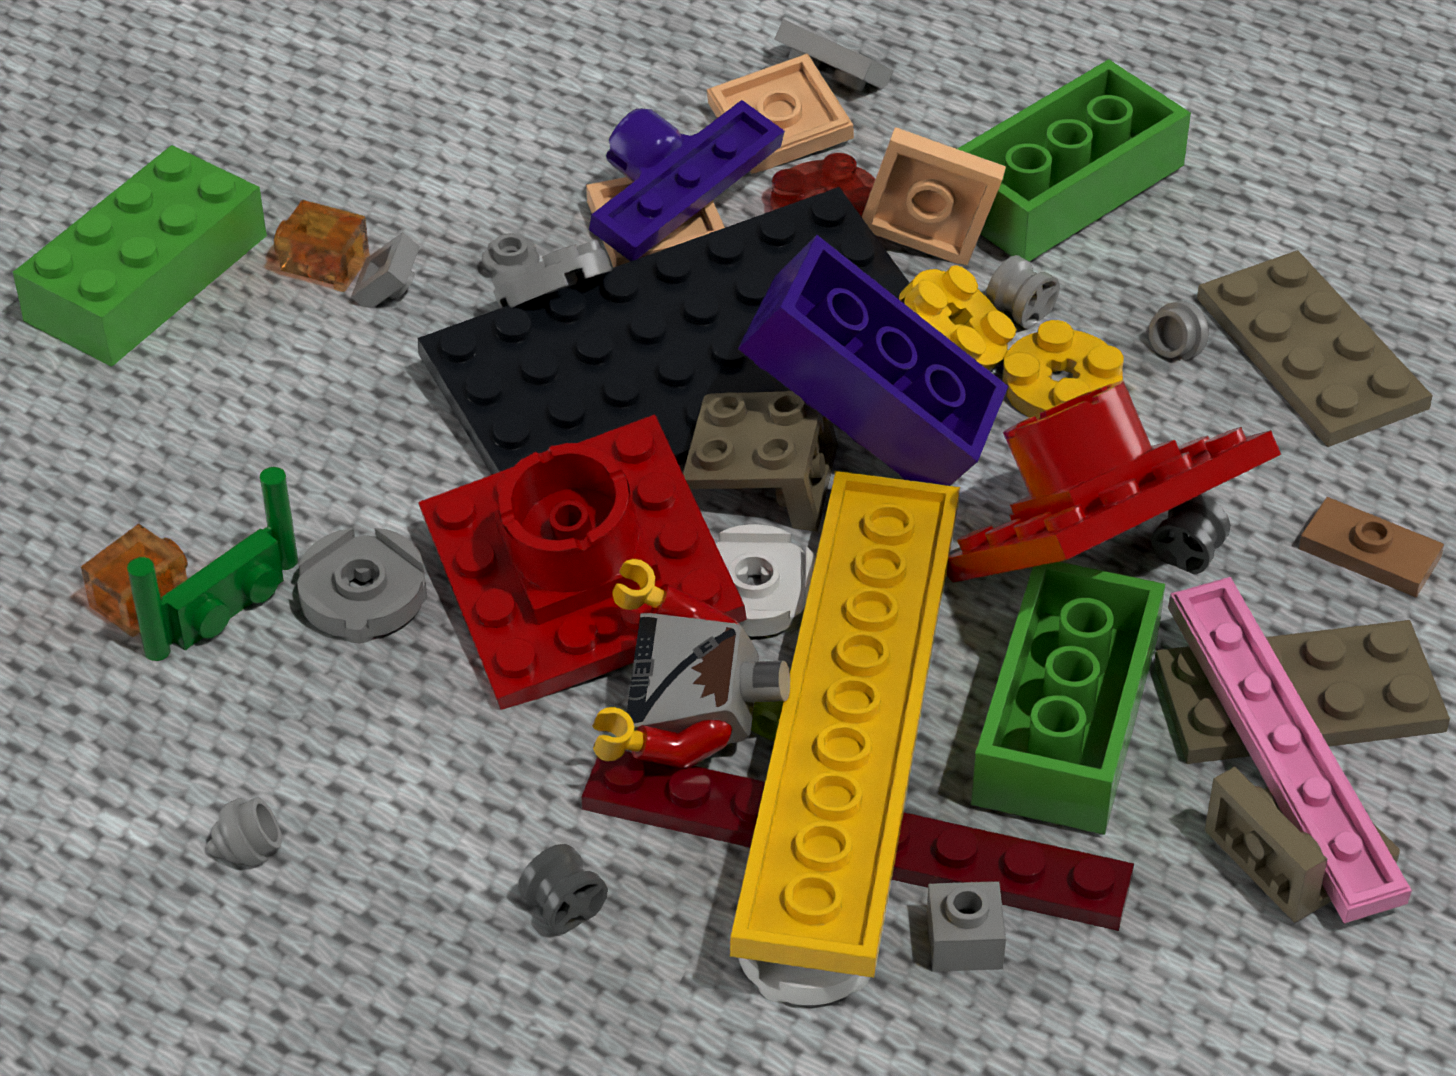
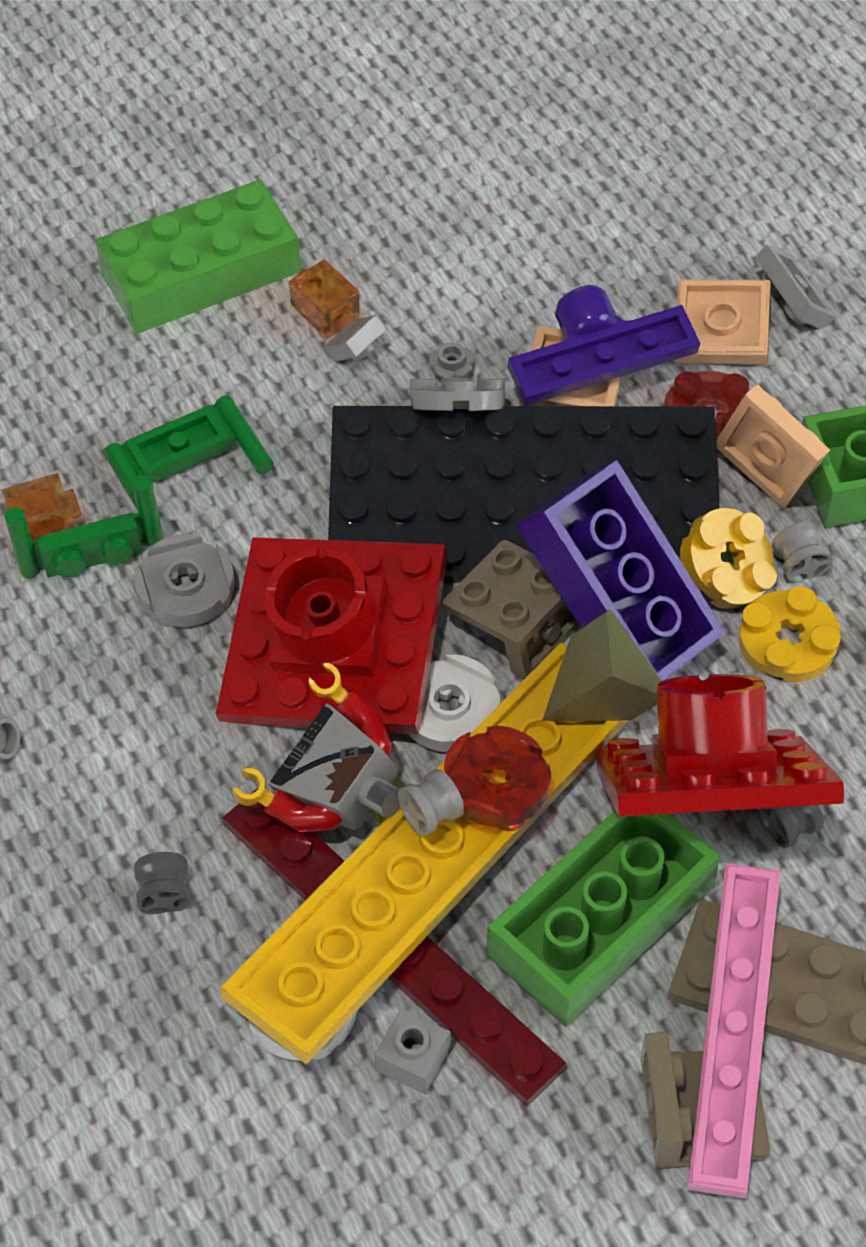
camera: 30 degrees right, 10 degrees up
none -> green plate [103,395,274,518]
none -> light grey wheel [397,769,464,837]
none -> clear red plate [443,726,551,831]
none -> olive slope [542,609,662,721]

